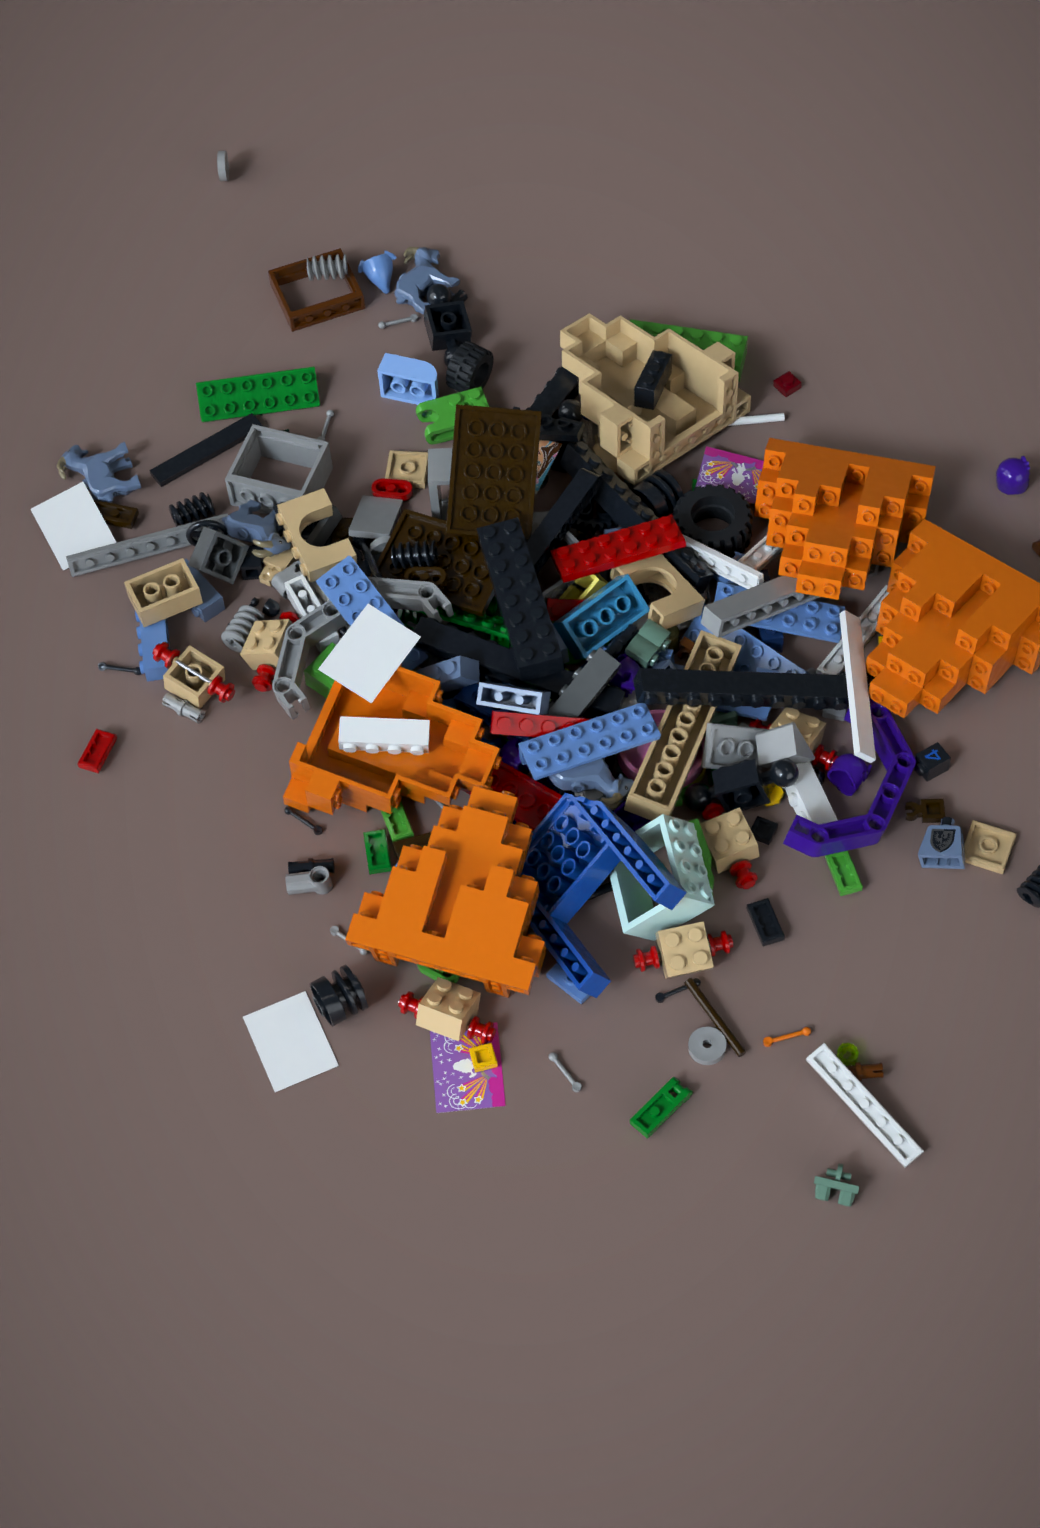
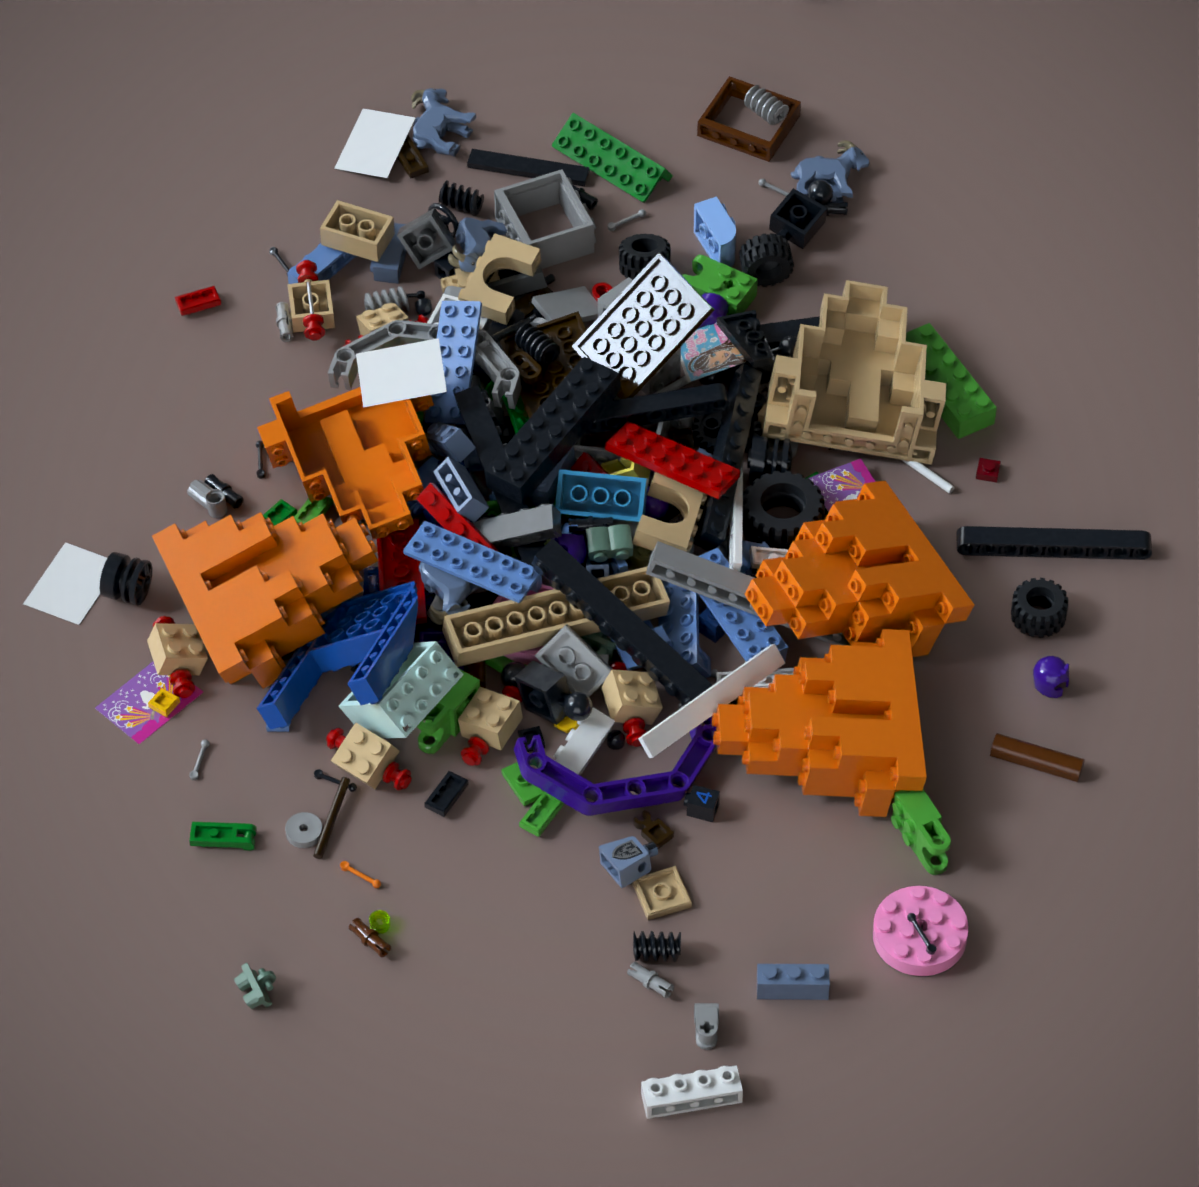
camera: 45 degrees right, 5 degrees down
light grey tile [66,513,229,577] -> none
white brick [338,716,430,755] -> none
medium blue hat [358,251,397,294] -> none
black brick [634,350,672,410] -> none
light grey slope [755,722,815,769] -> none
white tile [806,1043,924,1168] -> none
dark purple helmet [827,753,872,796] -> none
none -> bright green plate [501,762,543,806]
none -> black tyre [619,233,671,280]
none -> black beam [956,526,1152,560]
none -> black tyre [1011,578,1069,638]

